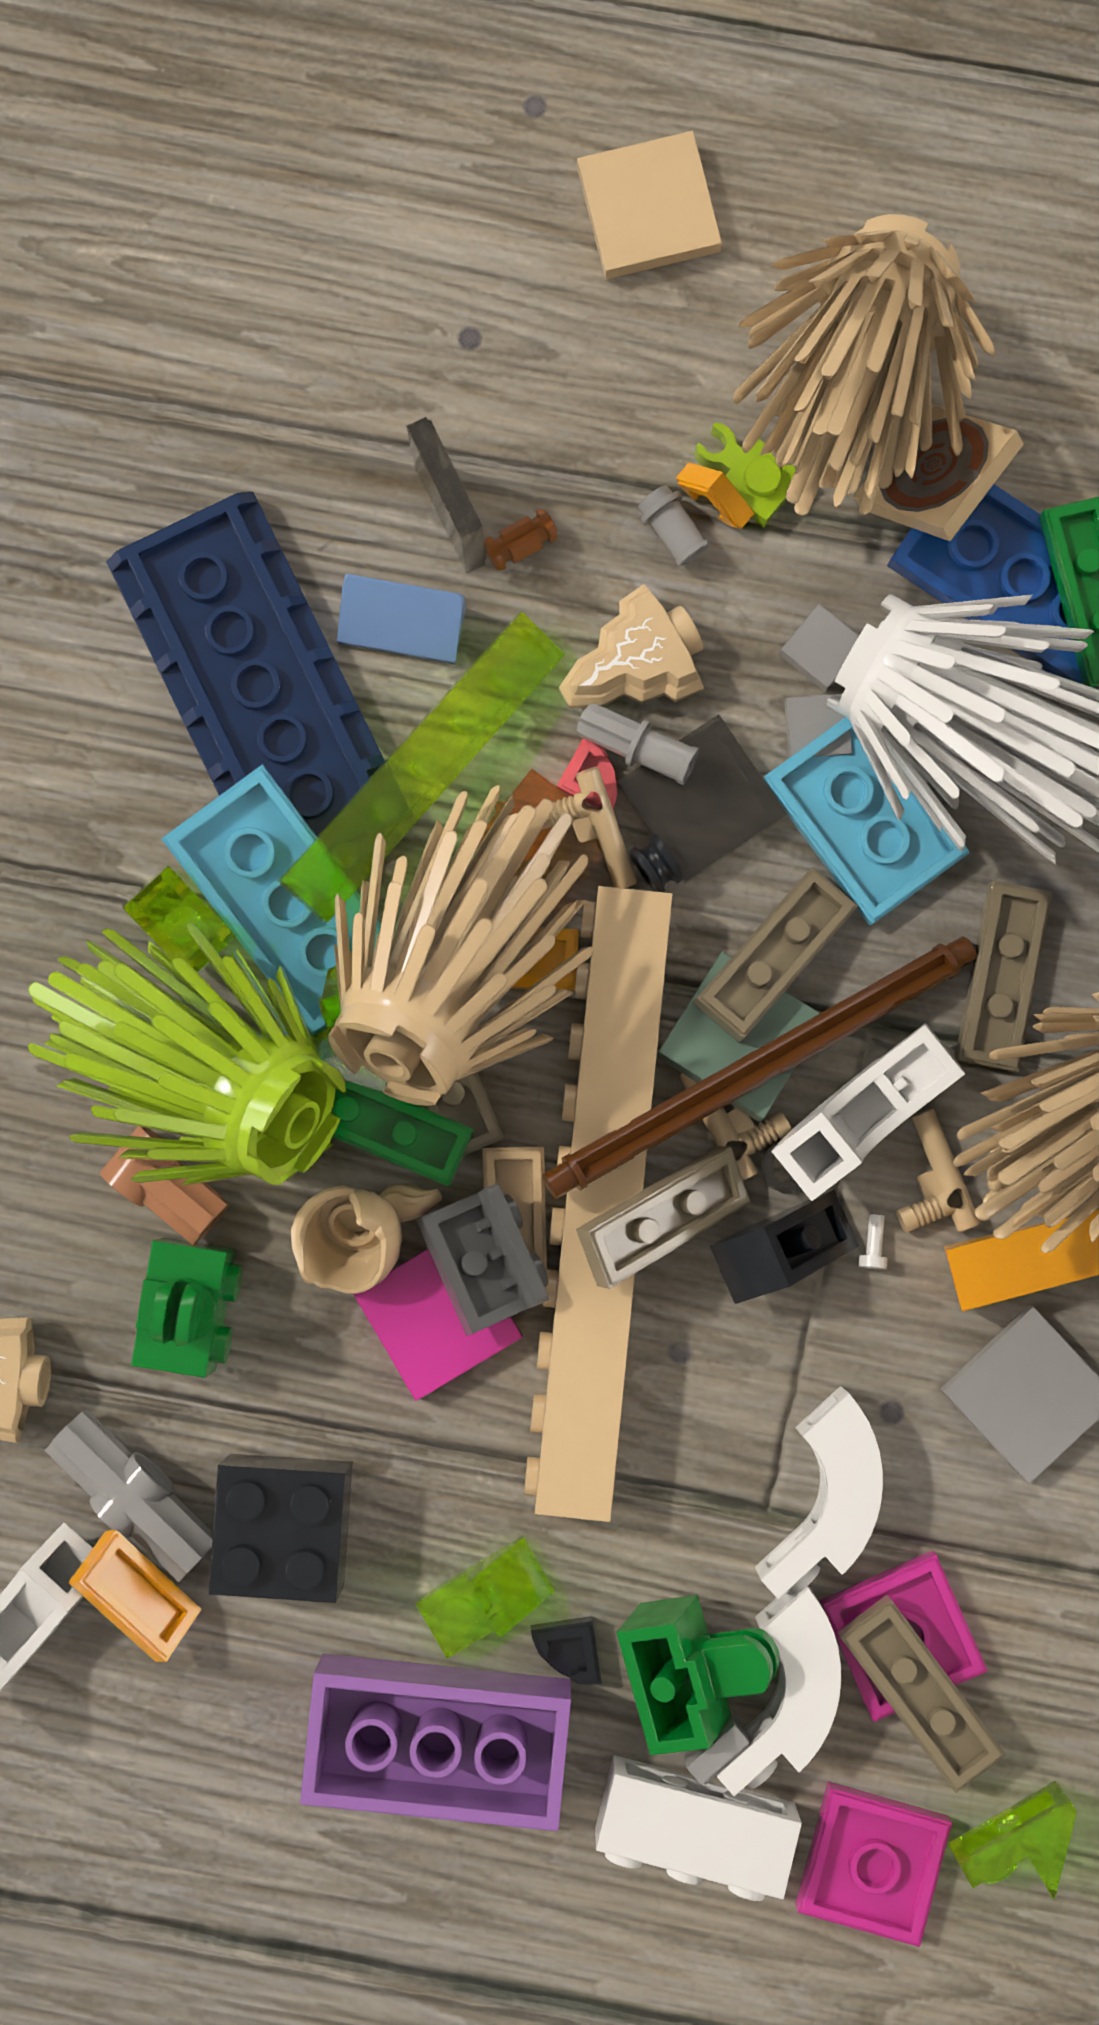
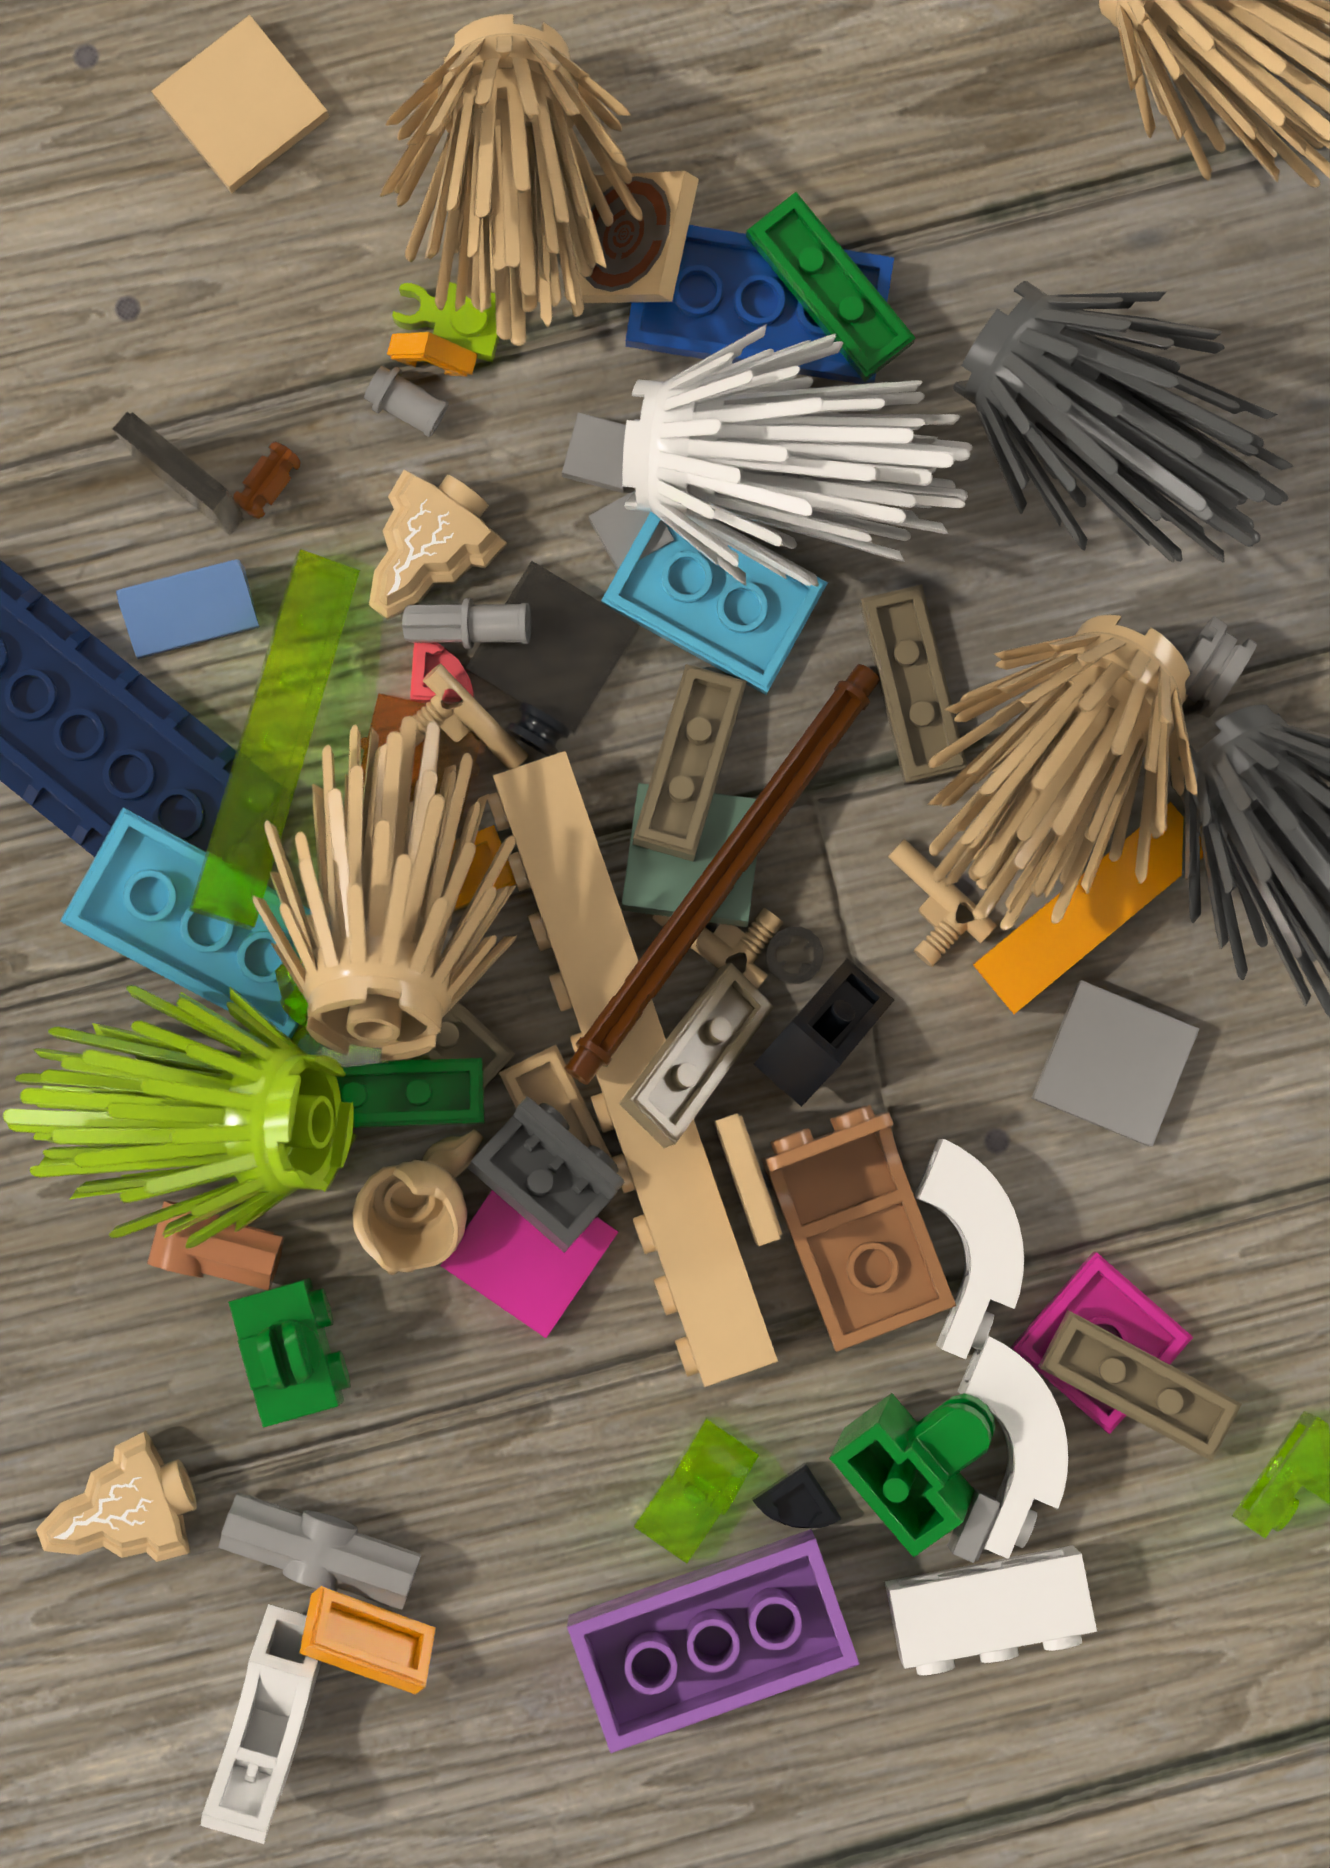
camera: 35 degrees left, 0 degrees up
clear neon green slope [121,865,236,973] -> none
black brick [208,1453,353,1603] -> none
white arch [771,1023,965,1201] -> none
dark pink tile [795,1781,952,1947] -> none
white piece [858,1214,888,1270] -> none
none -> tan tile [713,1113,783,1246]
none -> medium nougat bracket [761,1105,956,1352]

